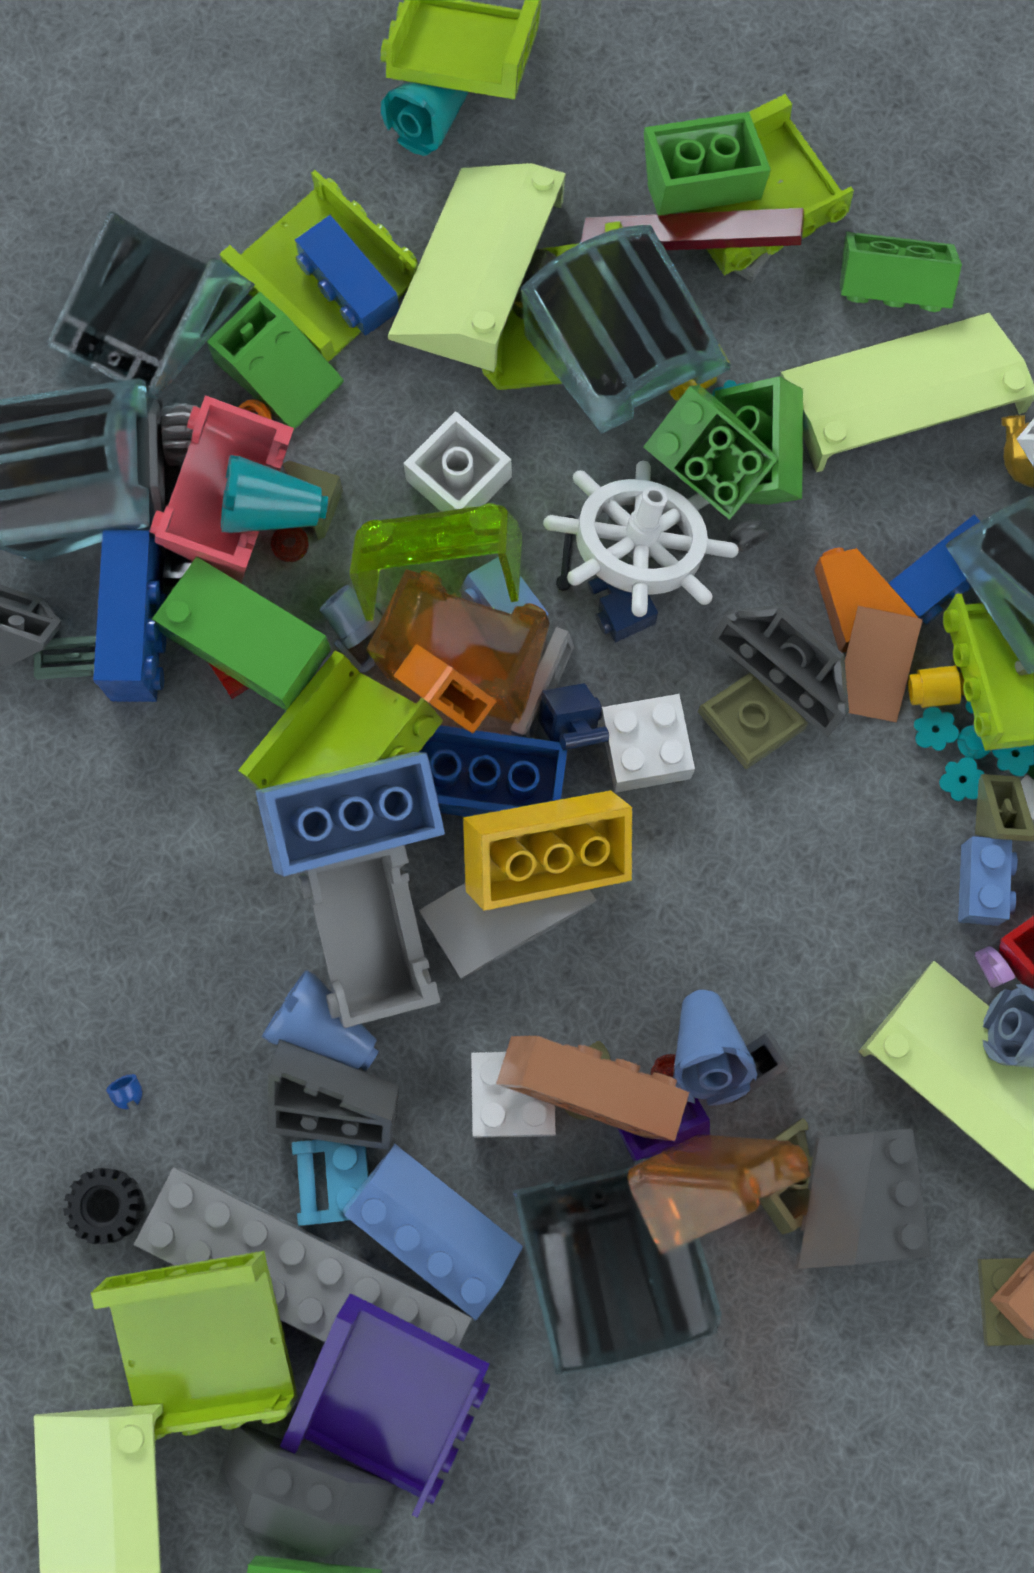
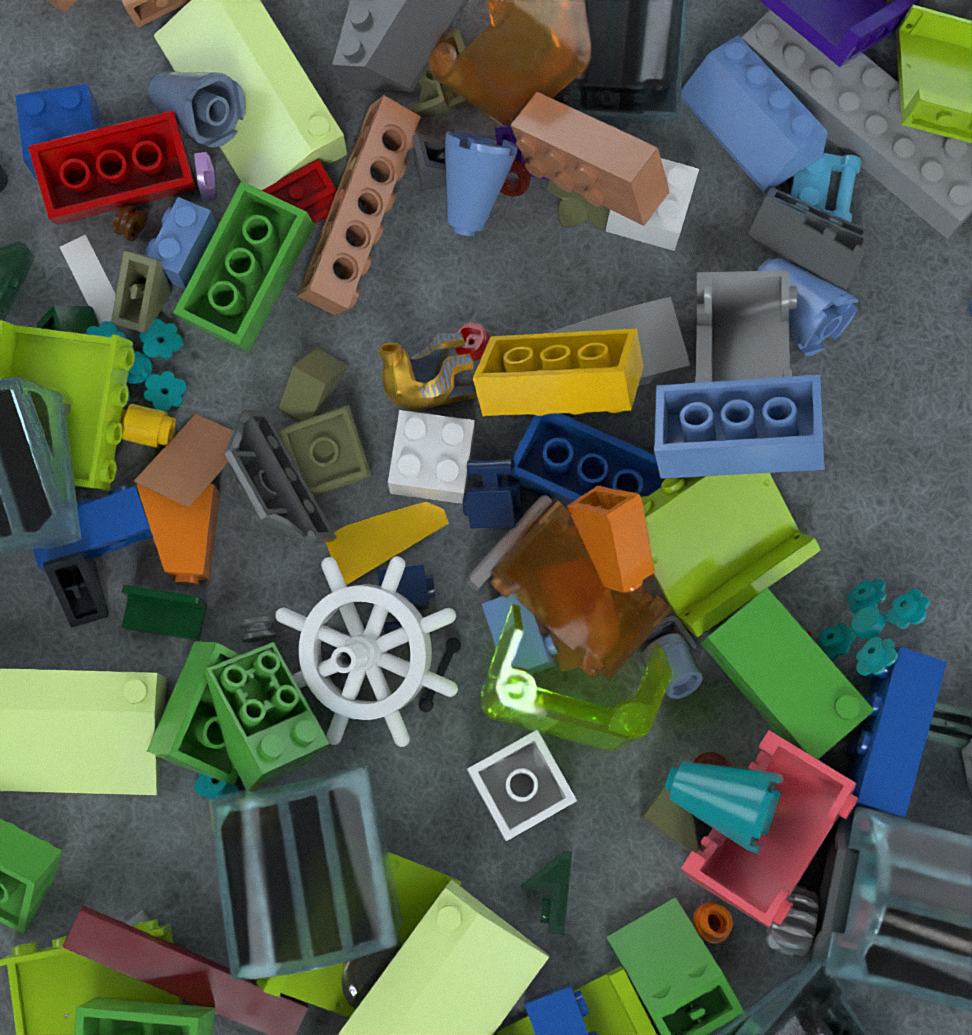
camera: 165 degrees left, 0 degrees up
none -> black slope [43,551,109,628]
none -> dark green panel [122,585,207,641]
none -> bright green brick [173,181,315,354]
none -> red plate [261,159,337,224]
none -> olive slope [279,347,349,421]
none -> nougat brick [297,95,421,315]
none -> yellow sticker [326,502,449,585]
none -> pearl gold piece [379,332,477,412]
none -> red tile [453,323,490,361]
none -> clear green slope [519,851,572,935]
none -> teal plant [817,578,930,676]

